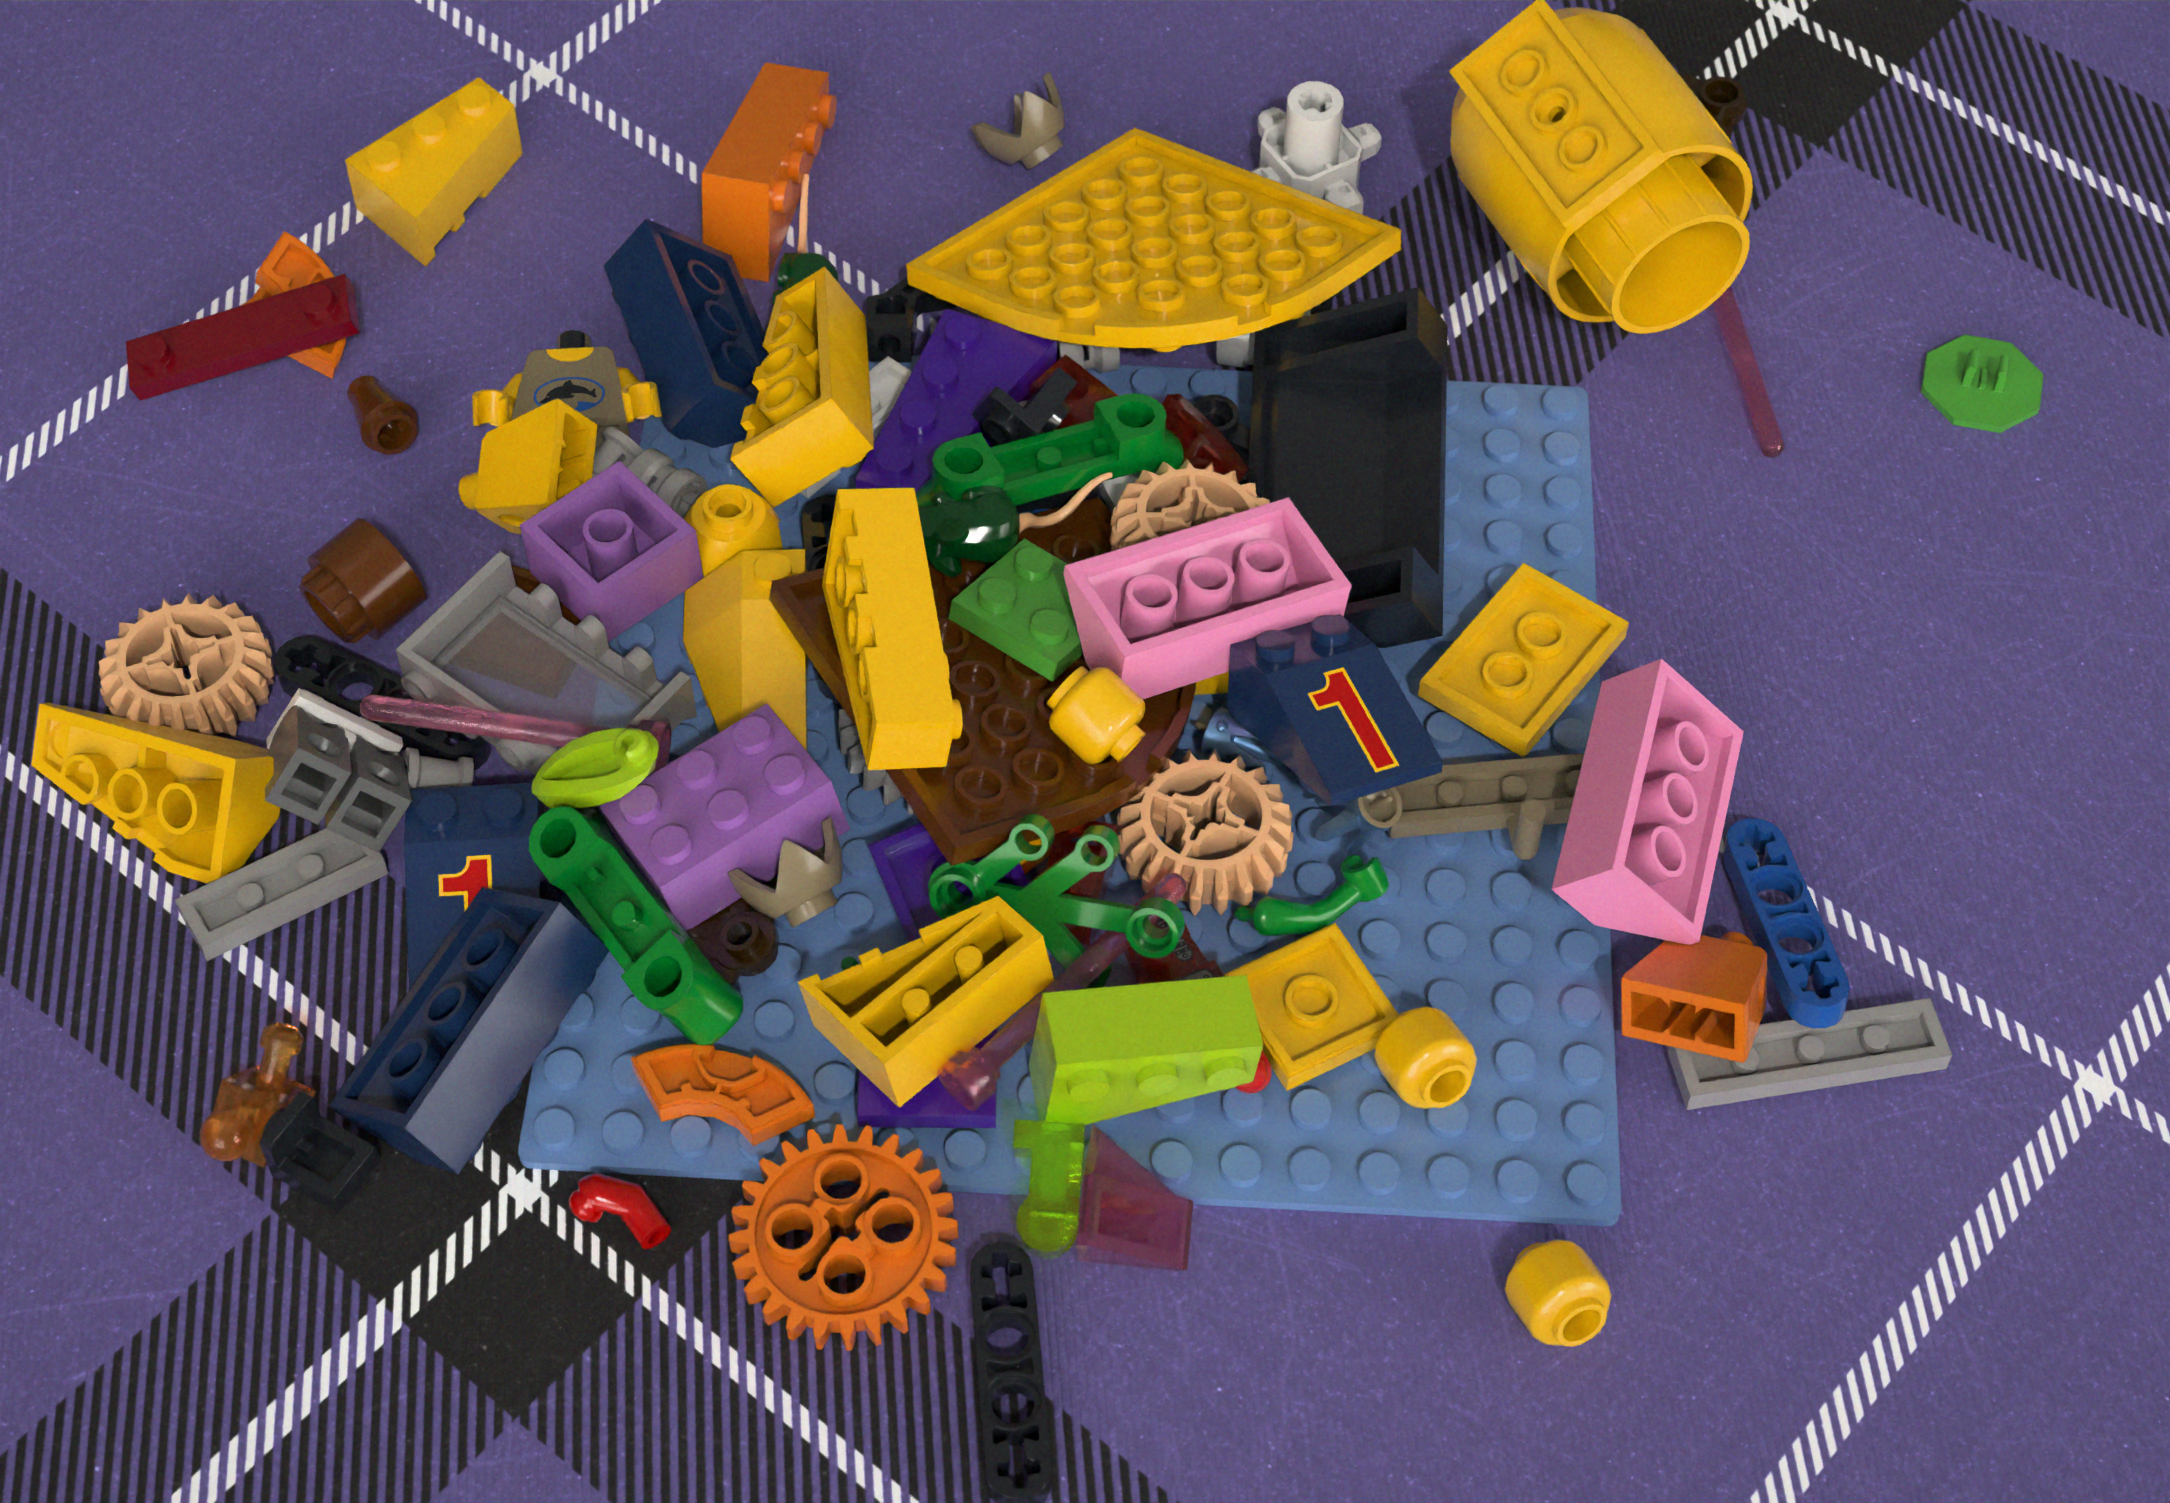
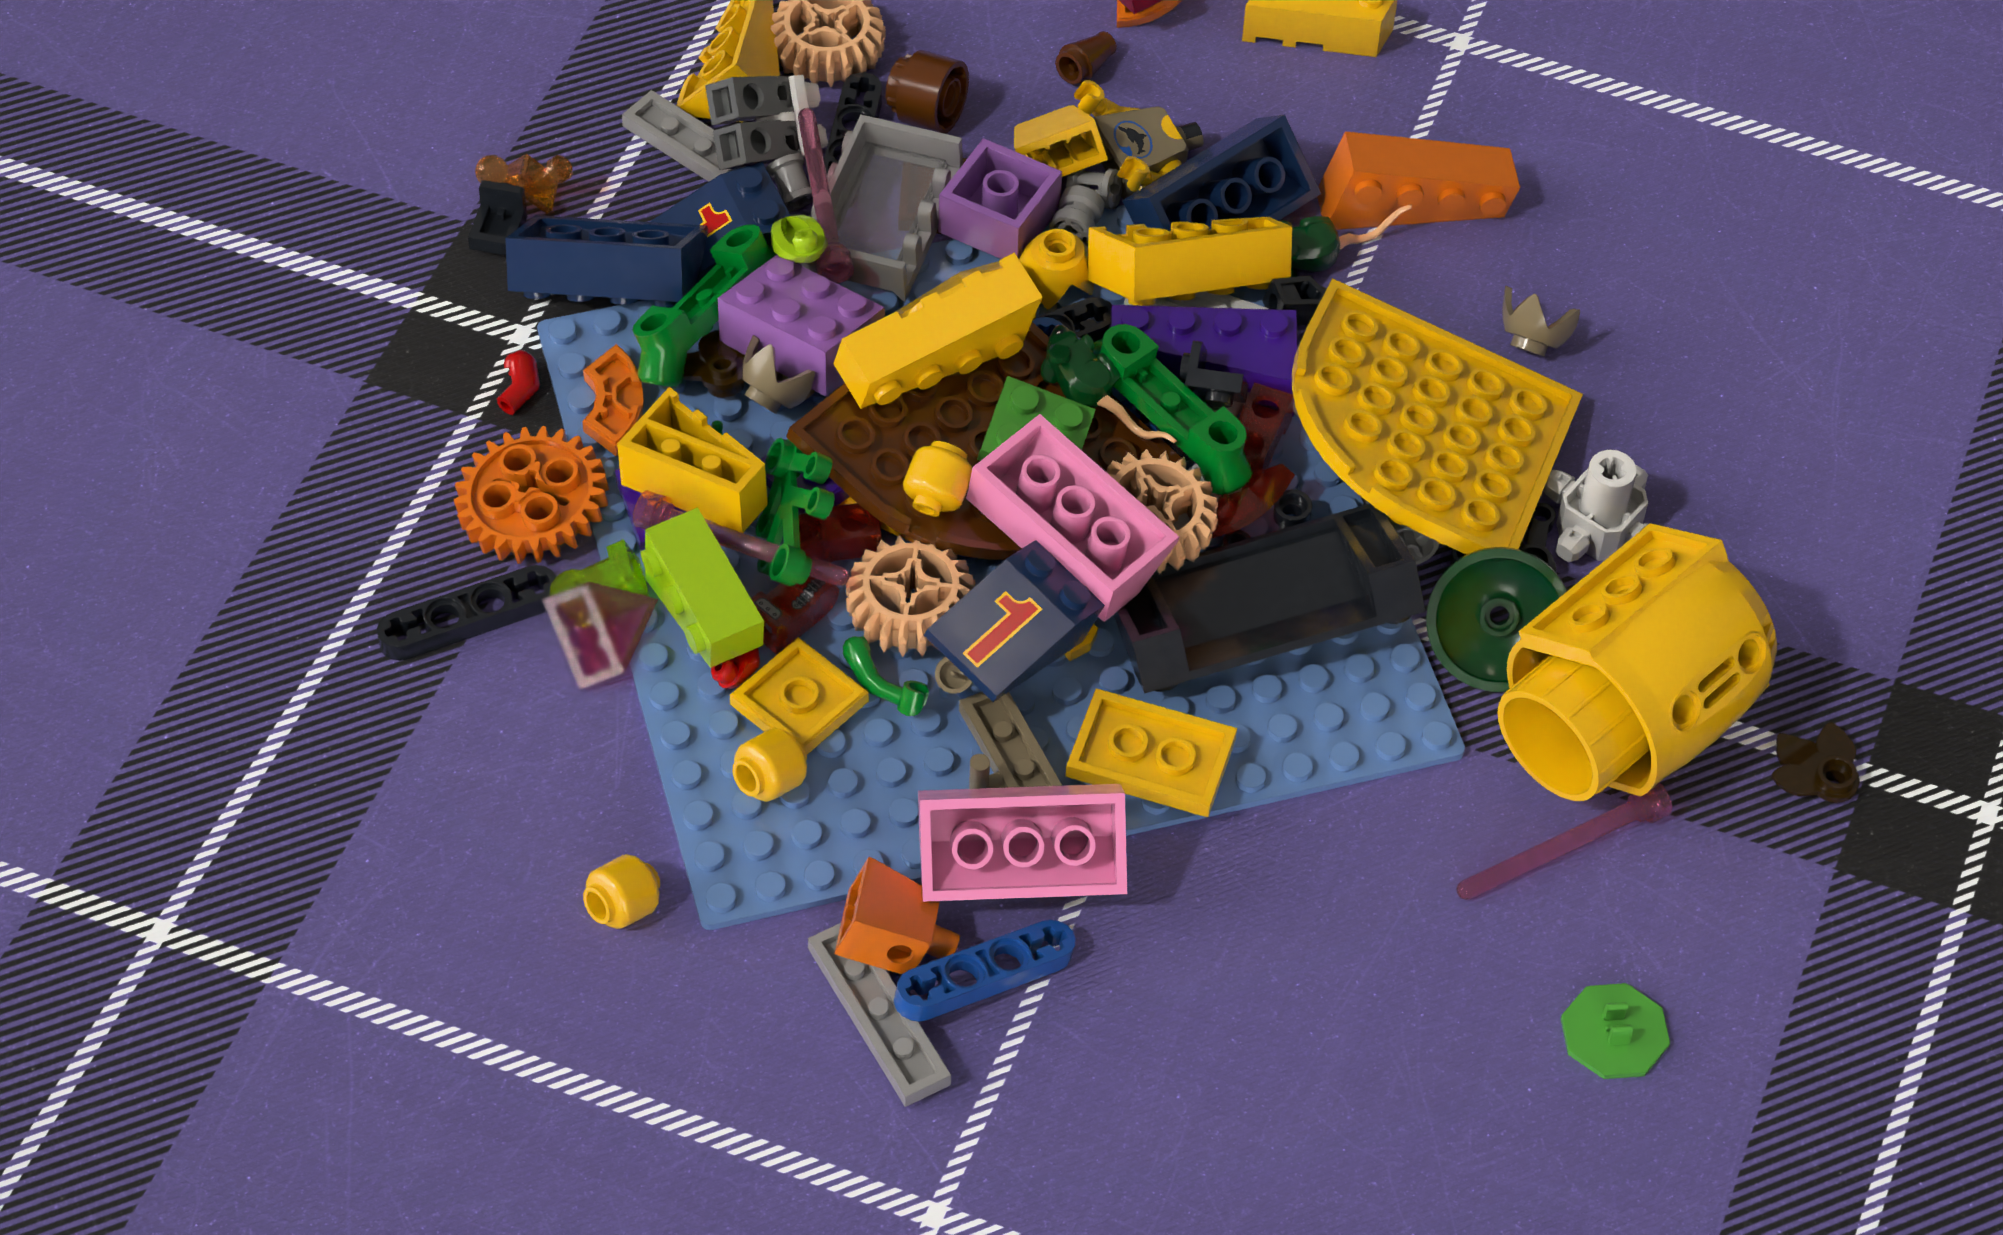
camera: 70 degrees right, 0 degrees up
none -> dark green dish [1426,547,1567,692]

